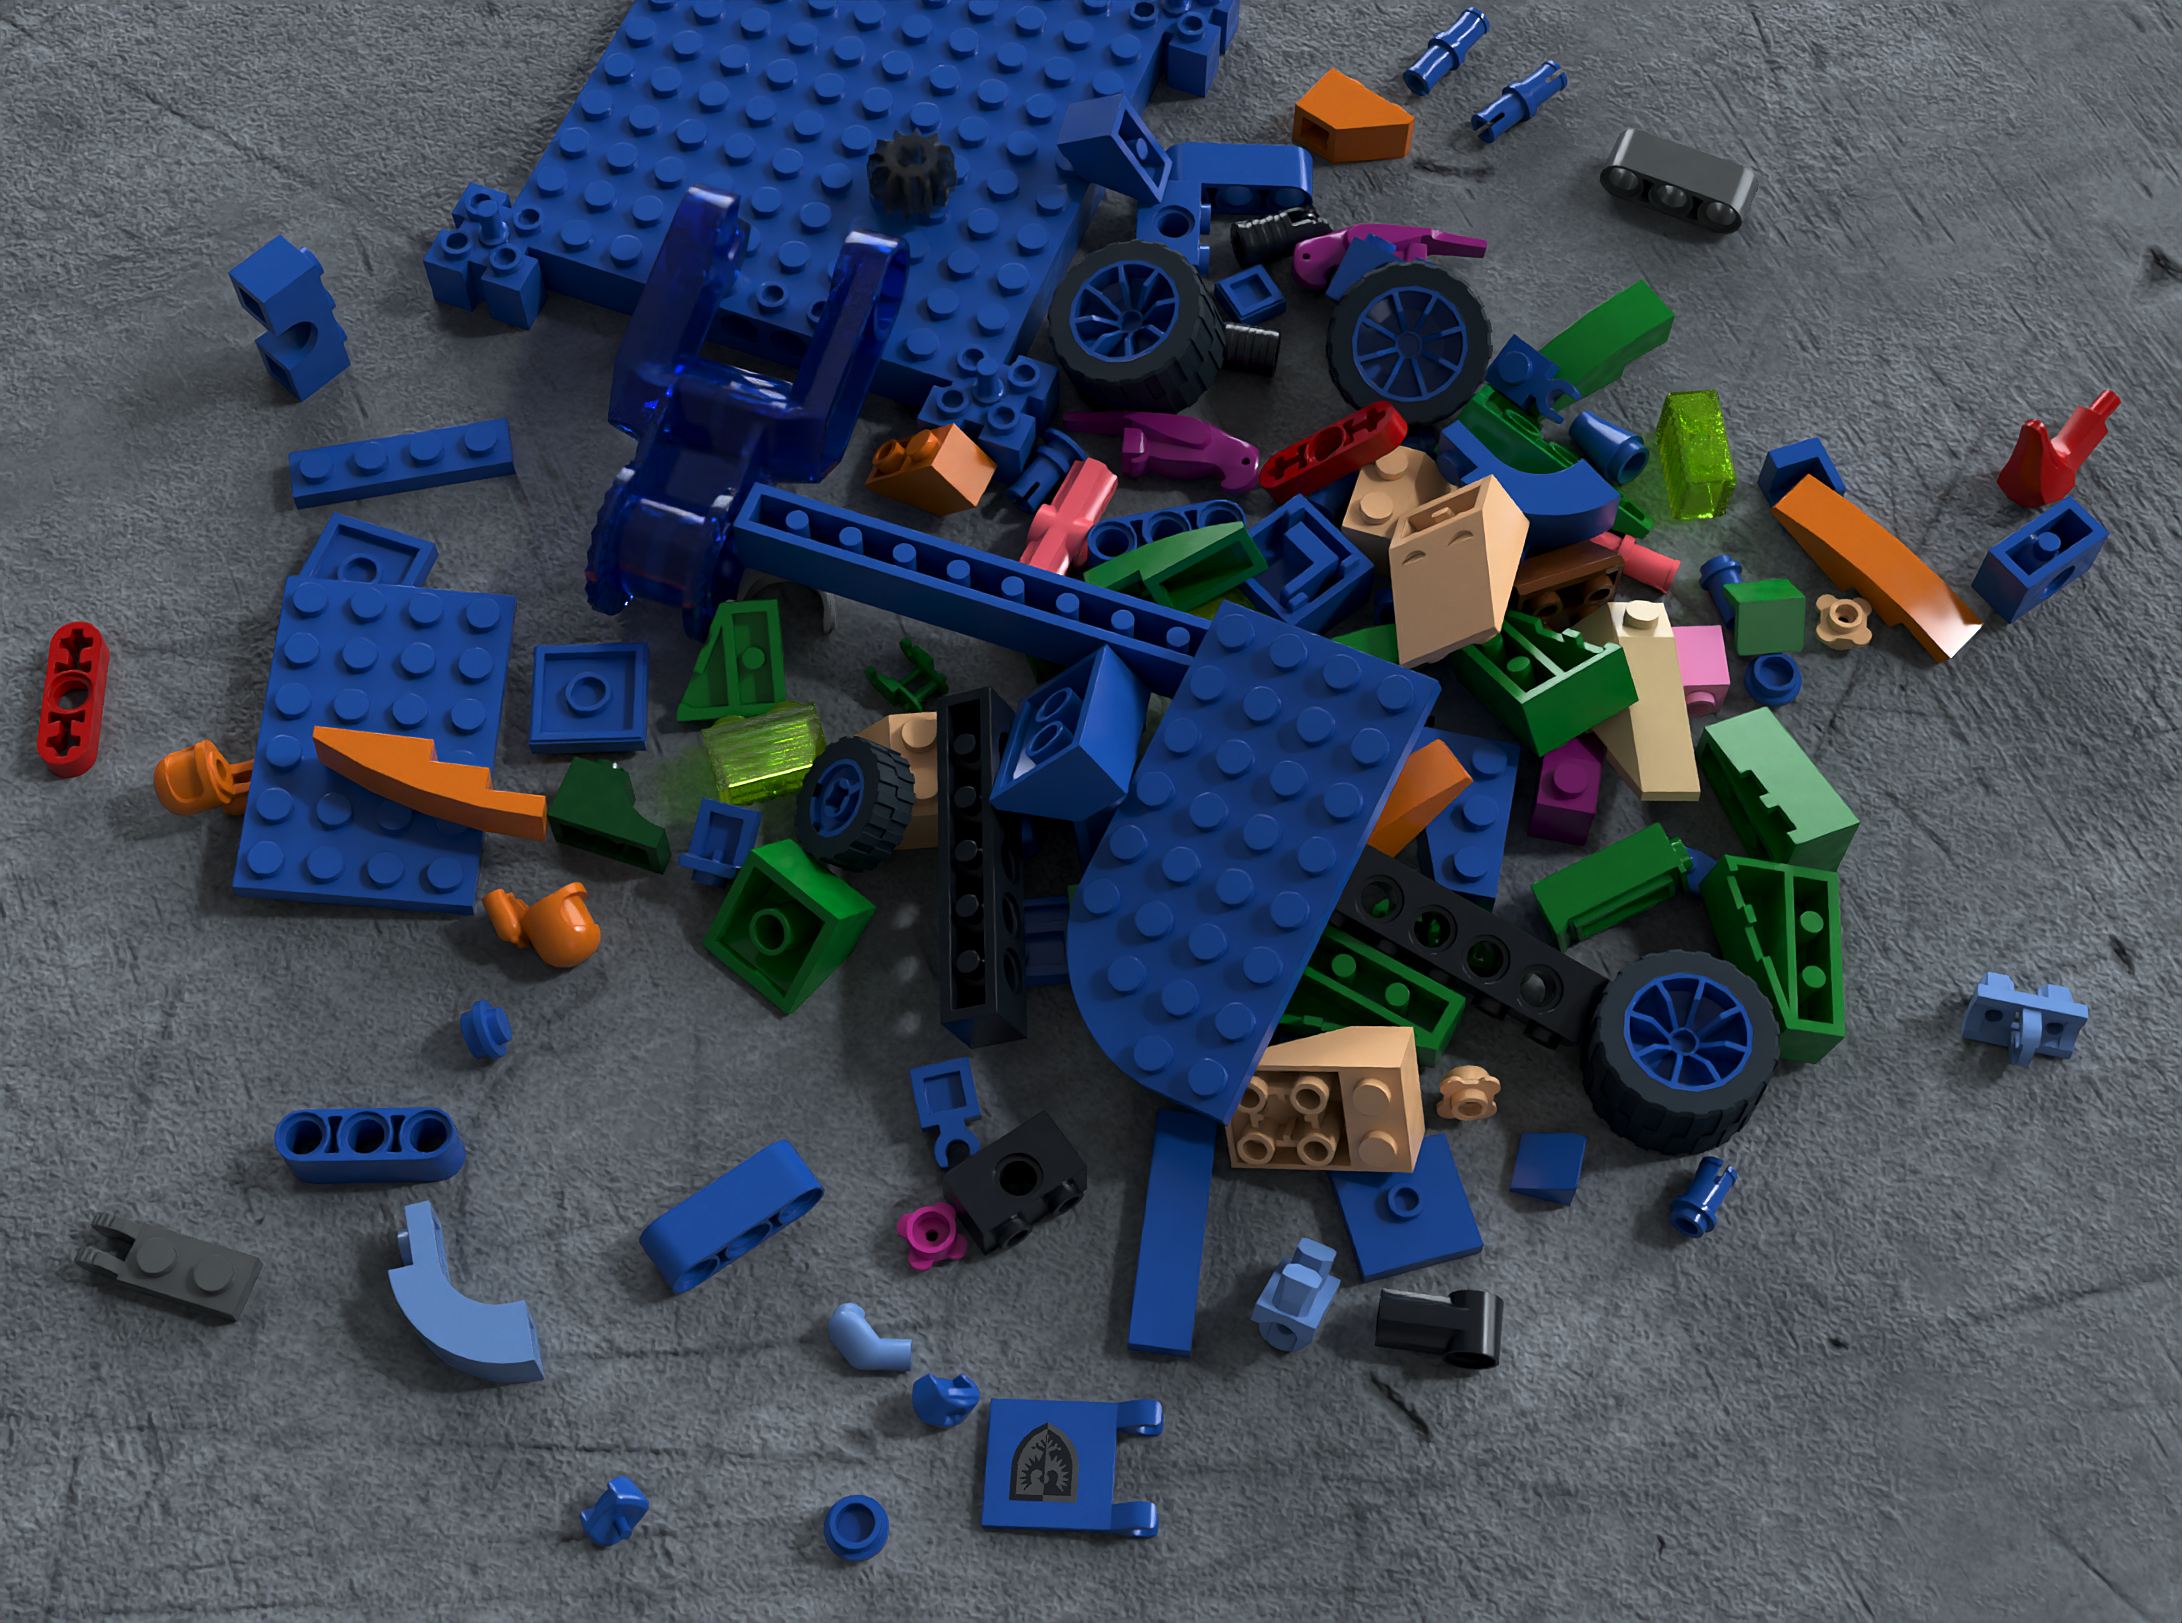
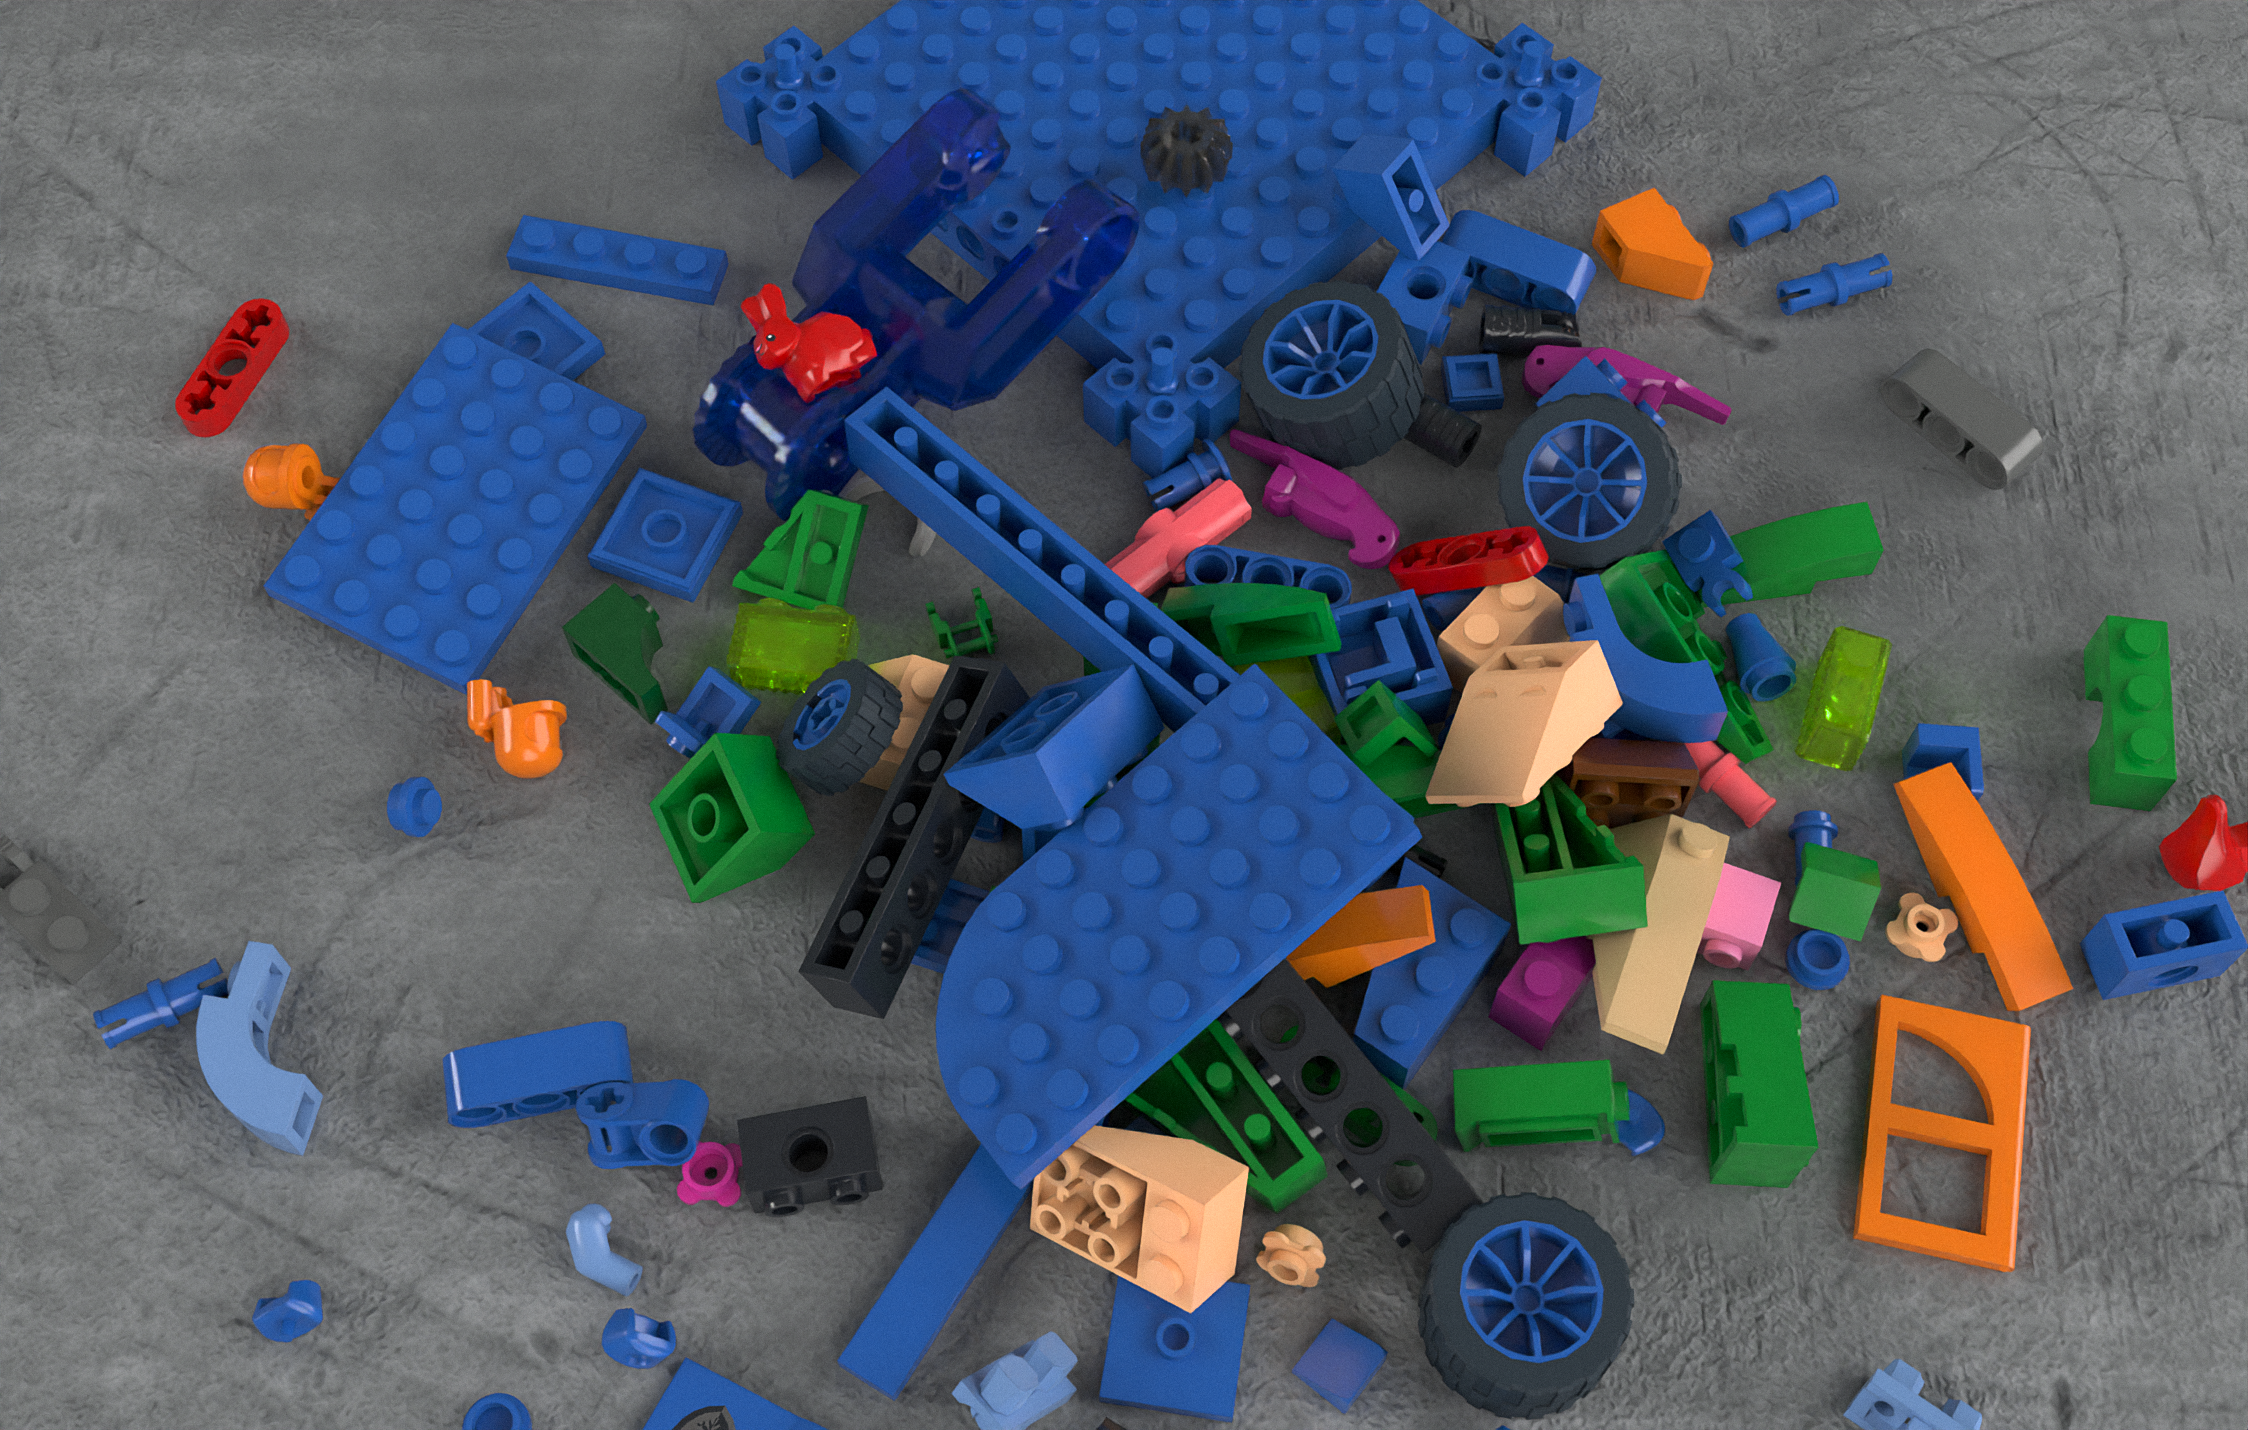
camera: 25 degrees right, 0 degrees up
blue arch [228,234,351,403] -> none
blue beam [274,1107,466,1184] -> none
orange slope [312,726,549,842] -> none
orange slope [864,423,998,516] -> none
blue plate [909,1056,982,1172] -> none
green wedge [1698,854,1845,1064] -> none
none -> blue pin [93,958,229,1049]
none -> blue piece [576,1079,709,1169]
none -> red animal [740,283,877,403]
none -> green panel [1333,680,1439,766]
none -> orange window [1853,995,2031,1272]
none -> green arch [2083,615,2177,811]

